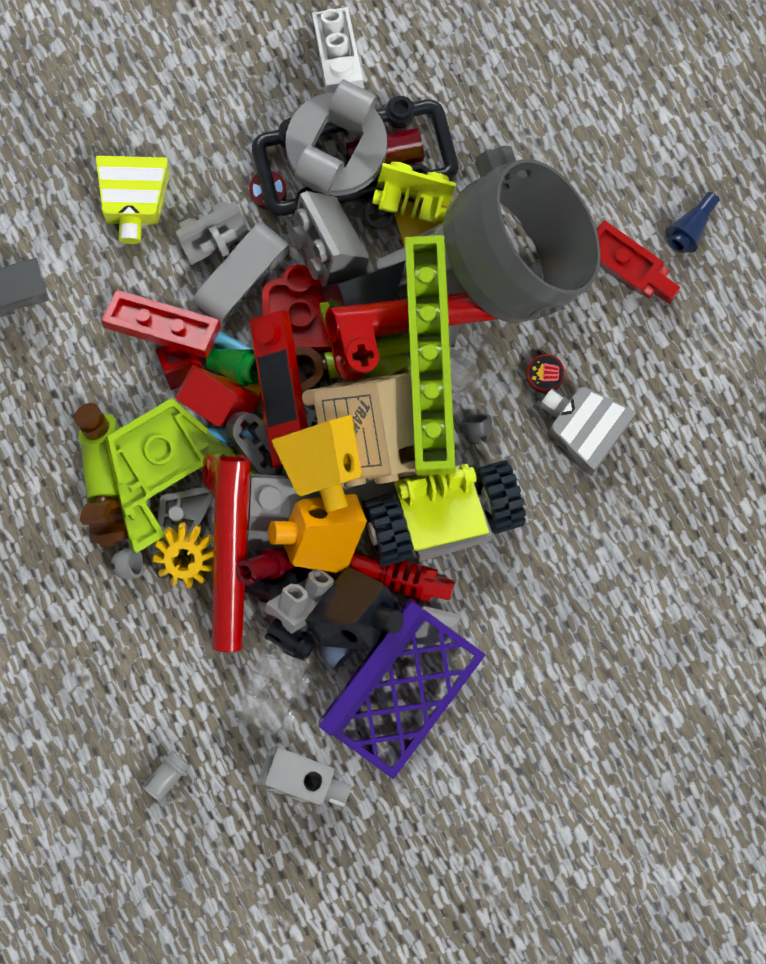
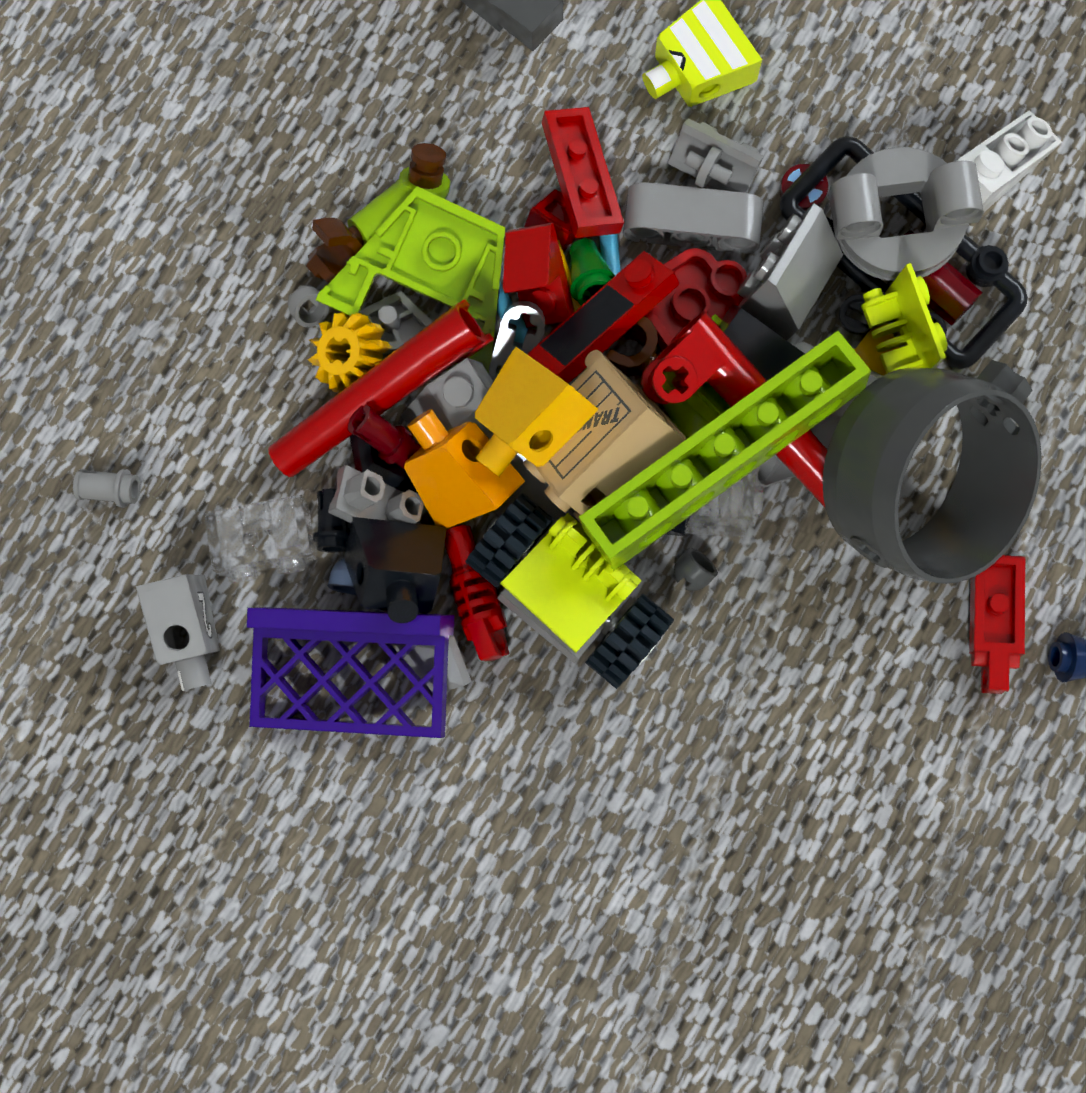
camera: 65 degrees right, 0 degrees up
tile [526,354,565,394] -> none
light grey torso [539,386,636,477] -> none

